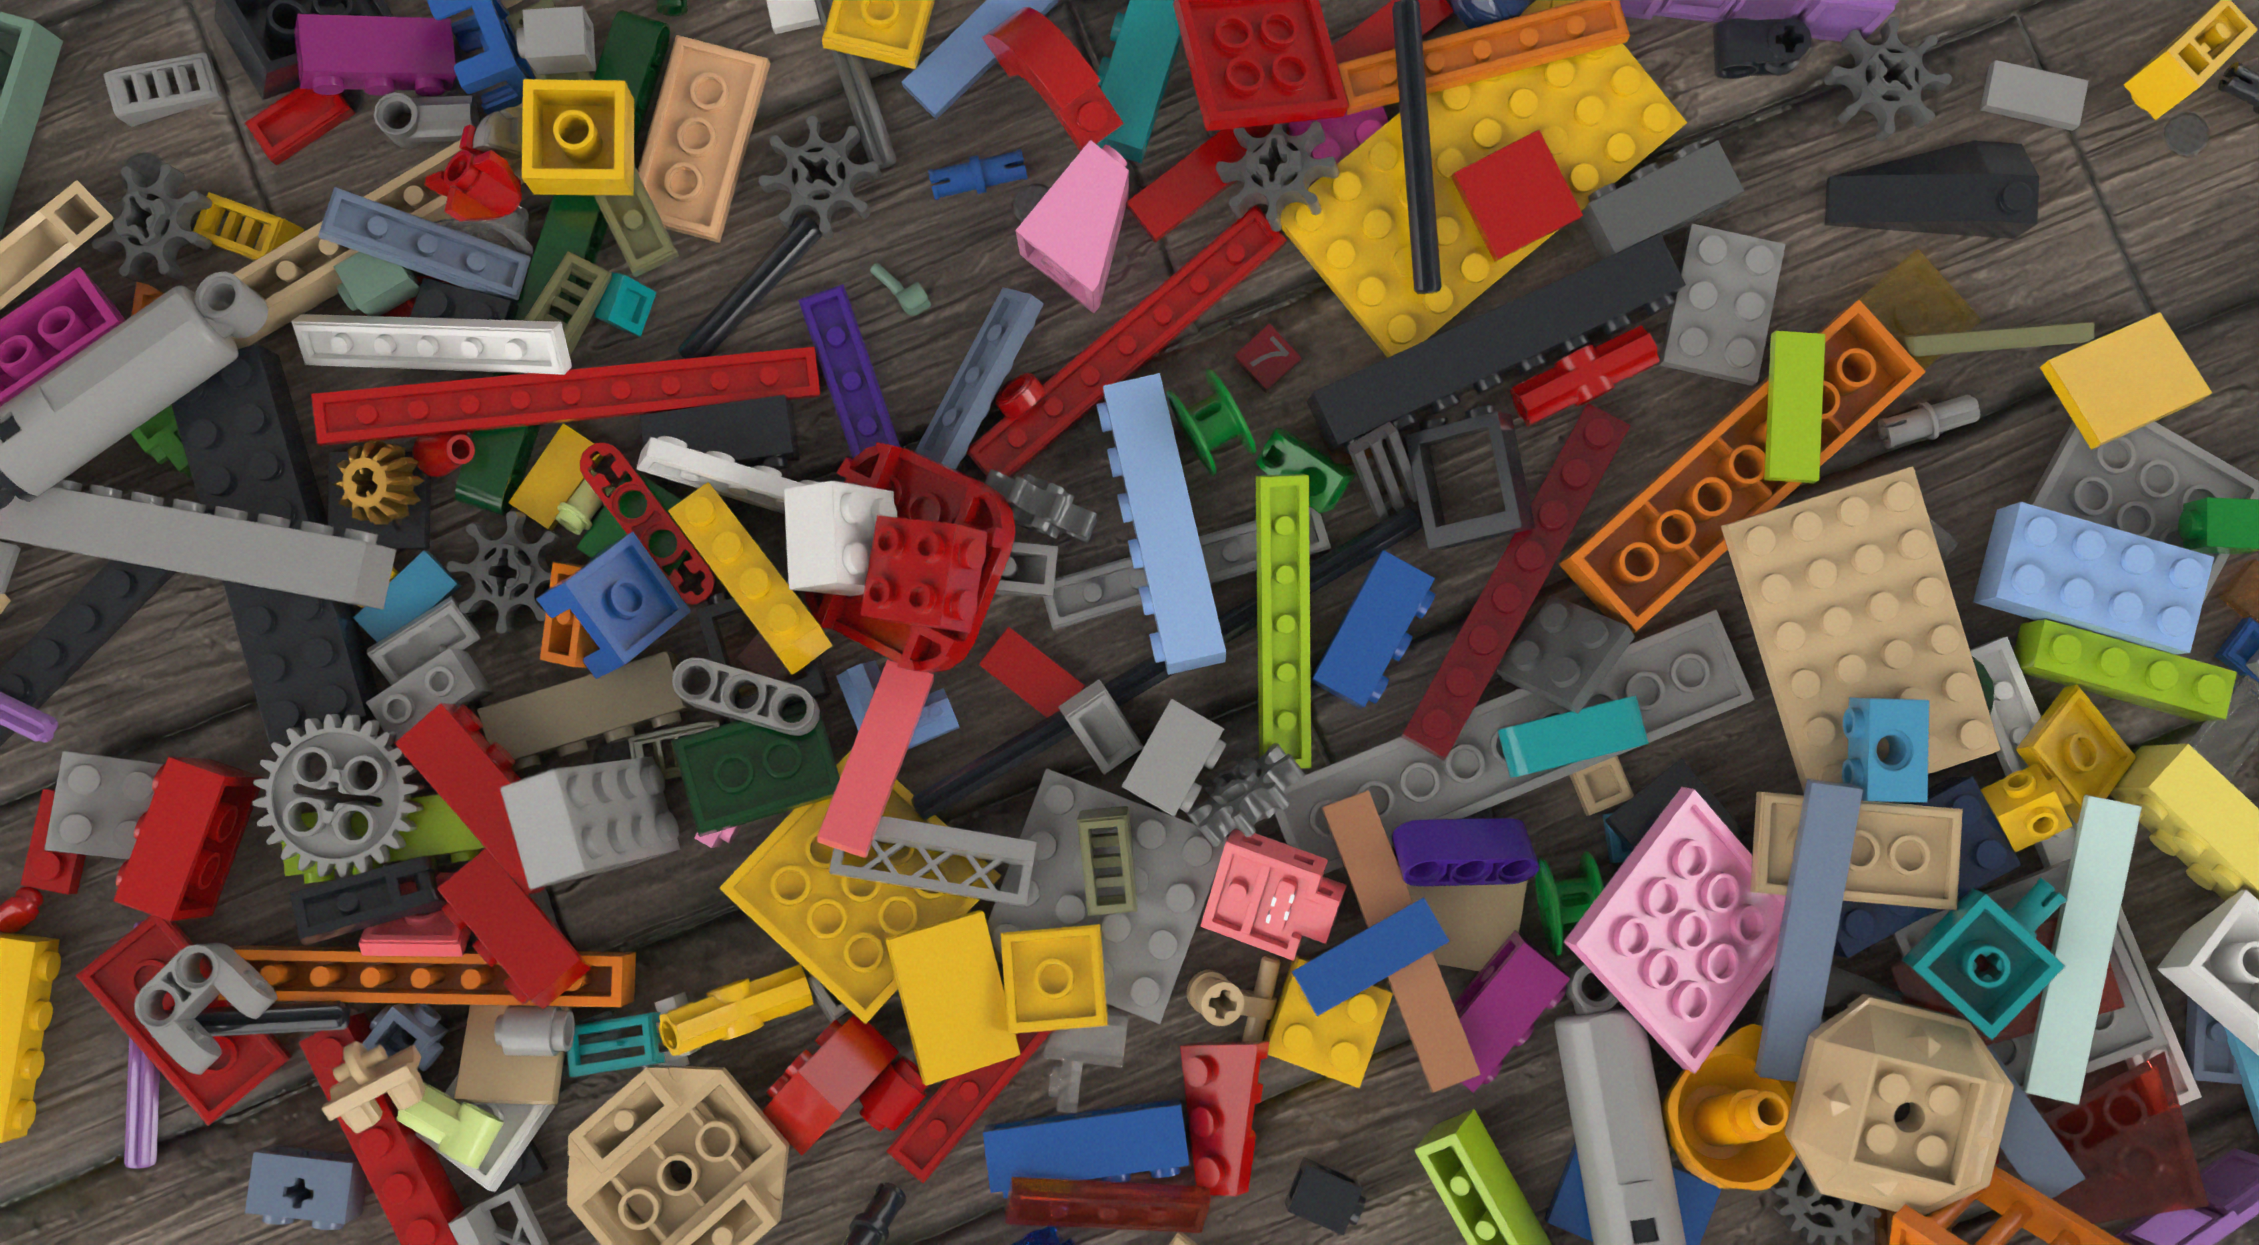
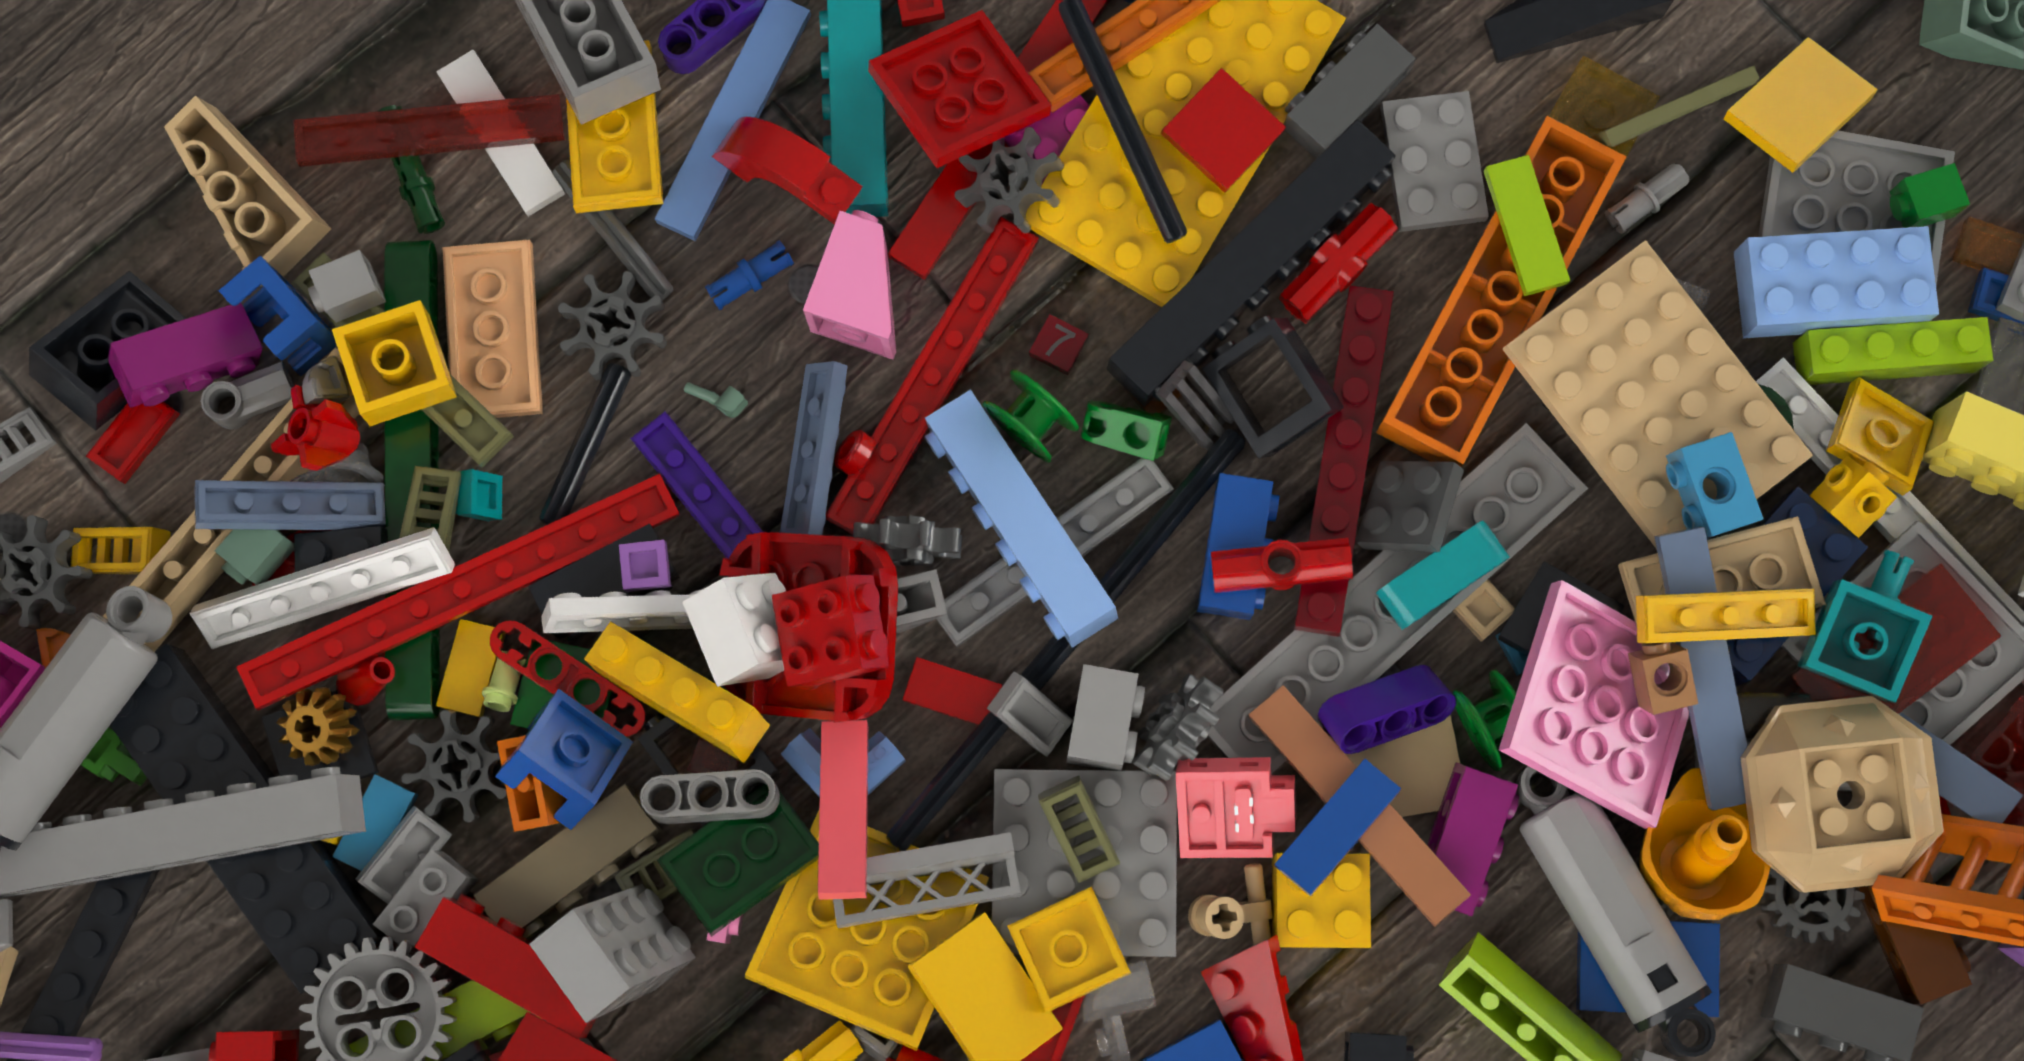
camera: 15 degrees left, 5 degrees down
lime plate [1256,474,1311,769] -> none
light aqua tile [2022,795,2142,1105] -> none
none -> medium lavender plate [619,539,671,592]
none -> red piece [1211,537,1353,593]
none -> medium nougat brick [1628,642,1698,715]
none -> yellow tile [1636,588,1816,643]

